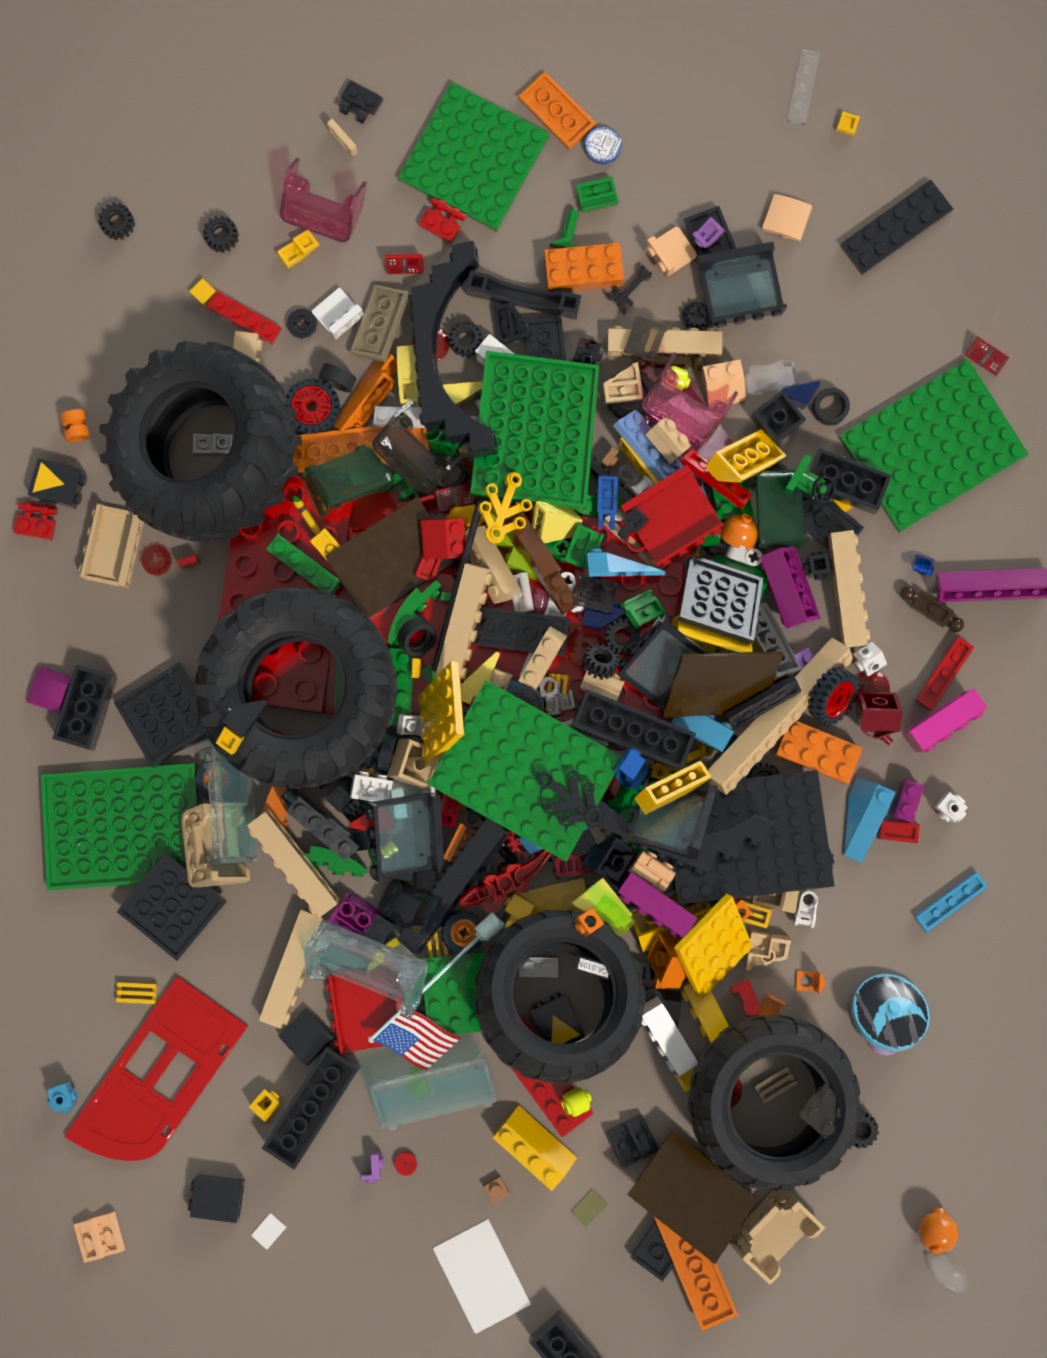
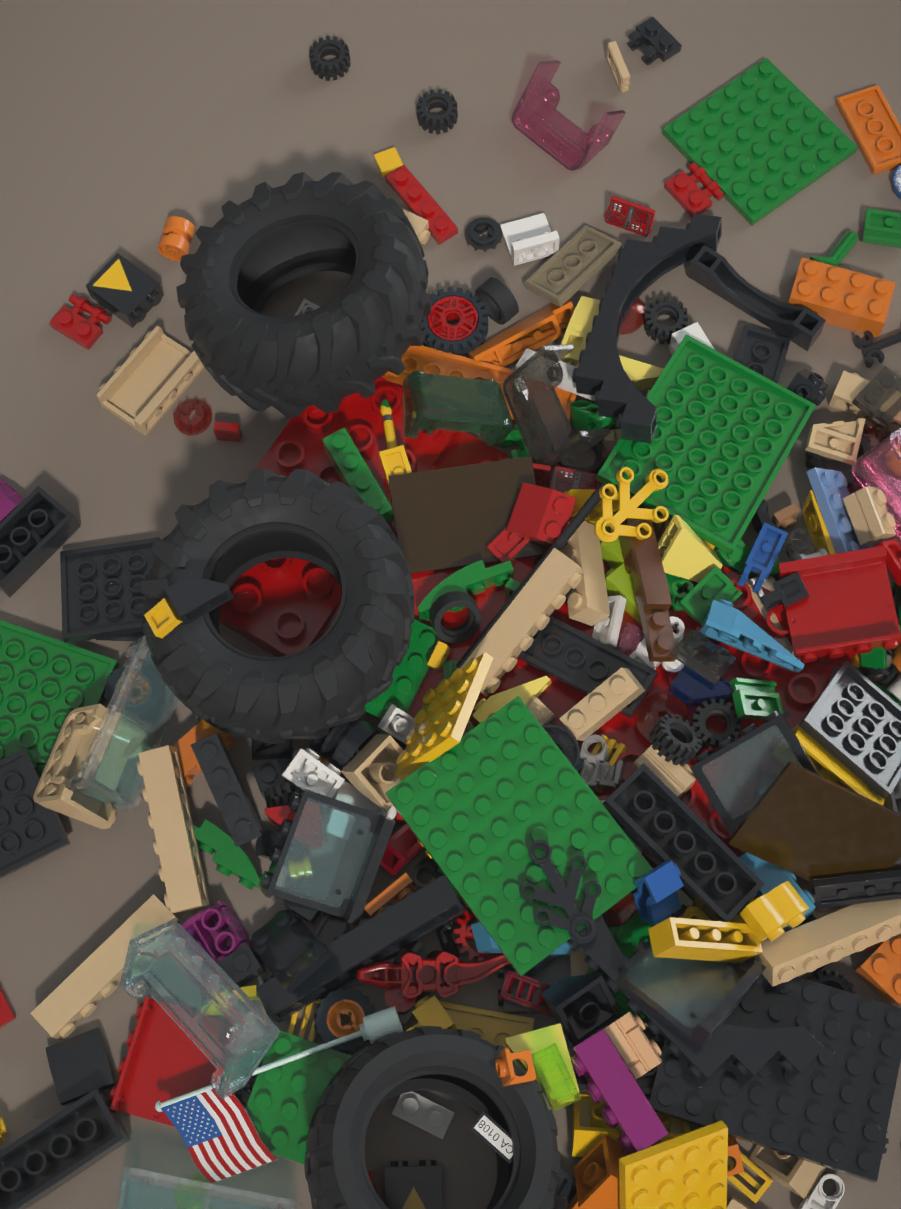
camera: 25 degrees right, 15 degrees down
yellow slope [277,230,319,269] -> none
black wing [493,302,534,345] -> none
none -> yellow brick [740,881,809,942]

